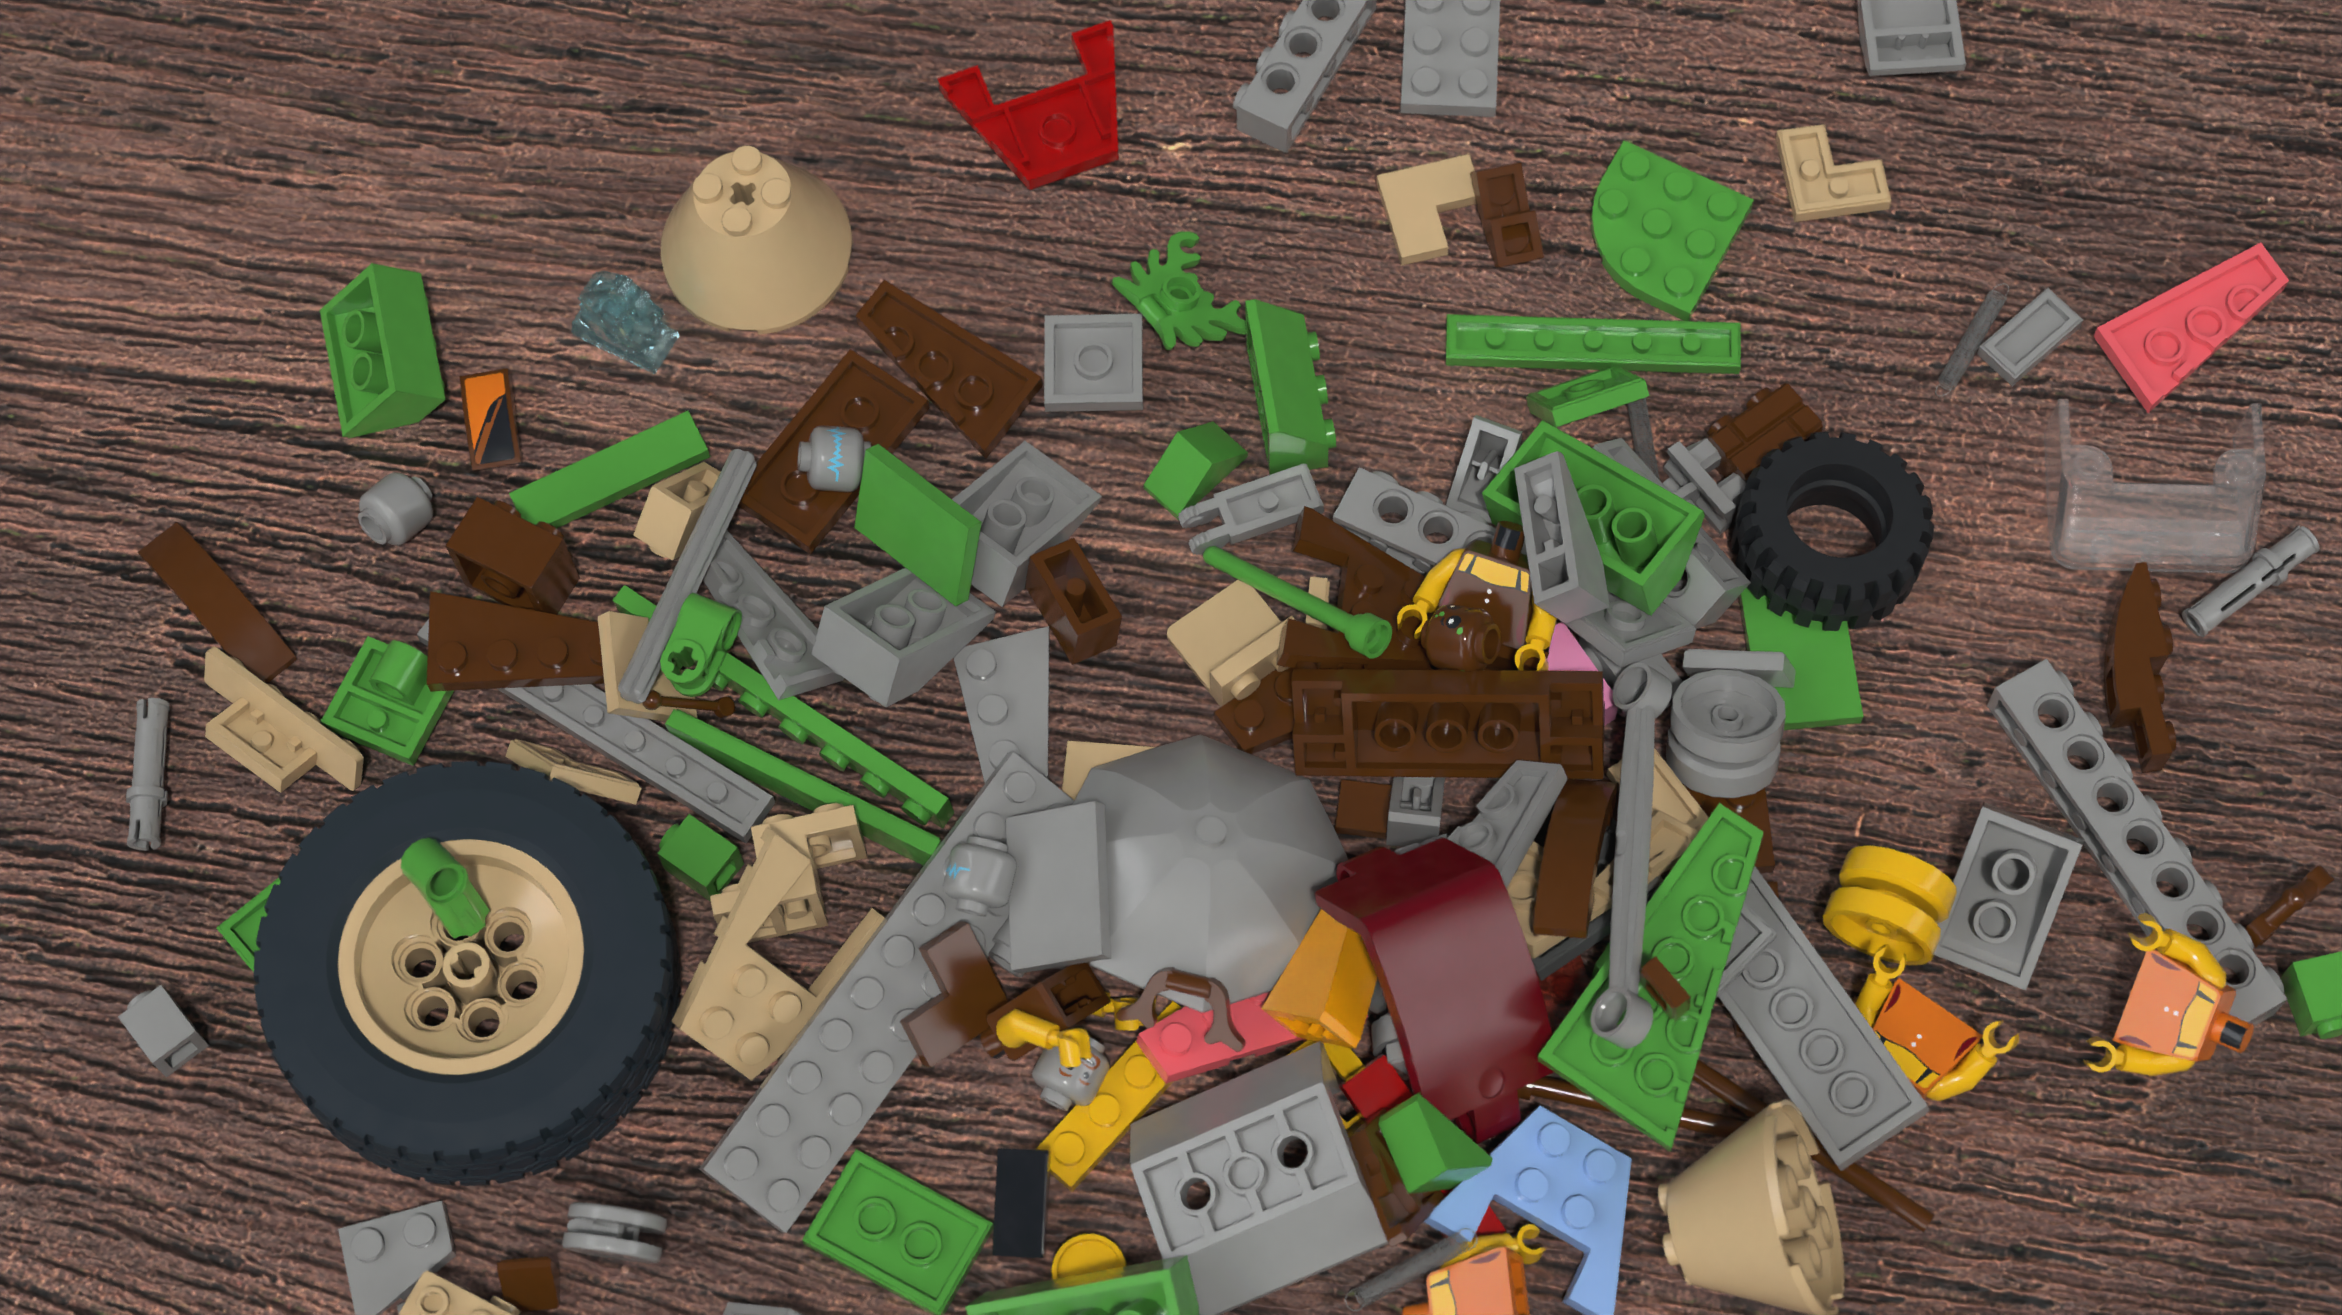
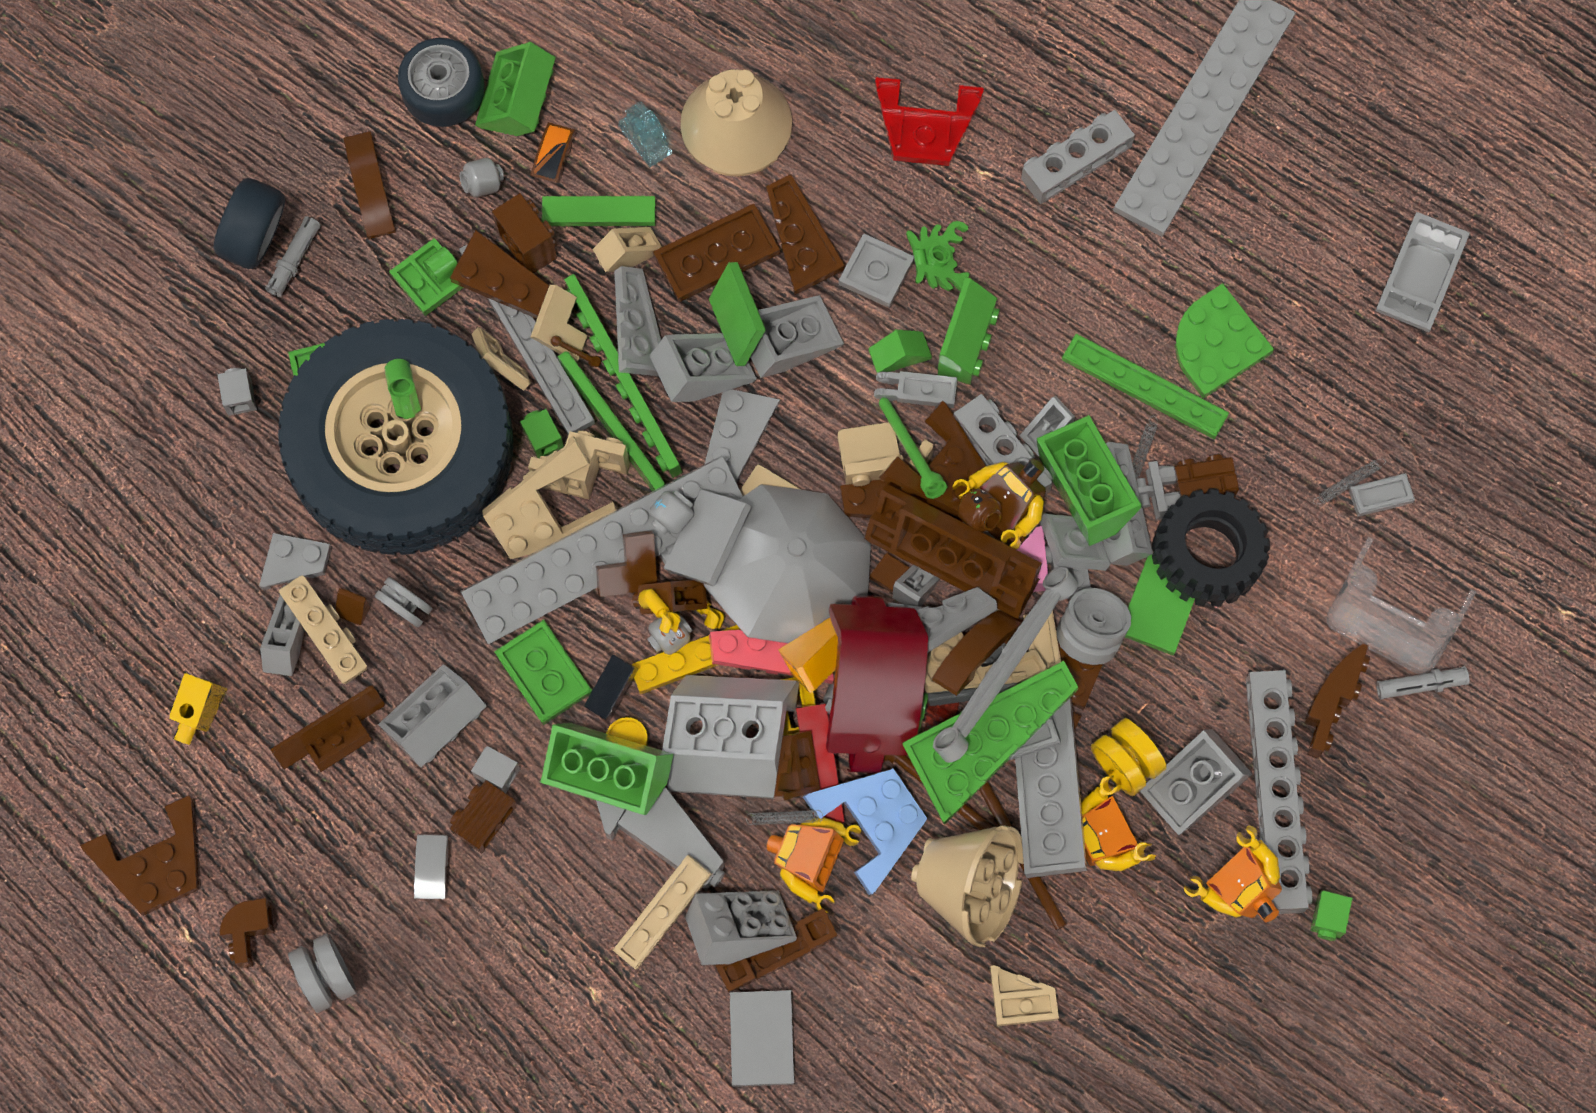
camera: 25 degrees right, 5 degrees up
tan bracket [204,646,364,793] -> none
light grey axle [618,448,757,704] -> none
bright green piece [660,593,742,697] -> none
light grey head [797,425,871,492] -> none
reddish brown brick [1025,538,1122,665] -> none
reddish brown helmet [1116,967,1246,1052] -> none
tan tile [1376,154,1477,266] -> none
bright green slope [1379,1093,1493,1194] -> none
reddish brown slope [1470,162,1544,268] -> none
light grey slope [1514,451,1610,624] -> none
bright green tile [1526,365,1650,427] -> none
reddish brown tile [1640,956,1691,1021] -> none
light grey tile [1683,649,1796,688] -> none
tan tile [1776,124,1891,222] -> none
coral wing [2093,243,2289,413] -> none
reddish brown arm [2245,865,2335,948] -> none
none -> black wheel [213,178,285,269]
none -> wheel [398,38,484,127]

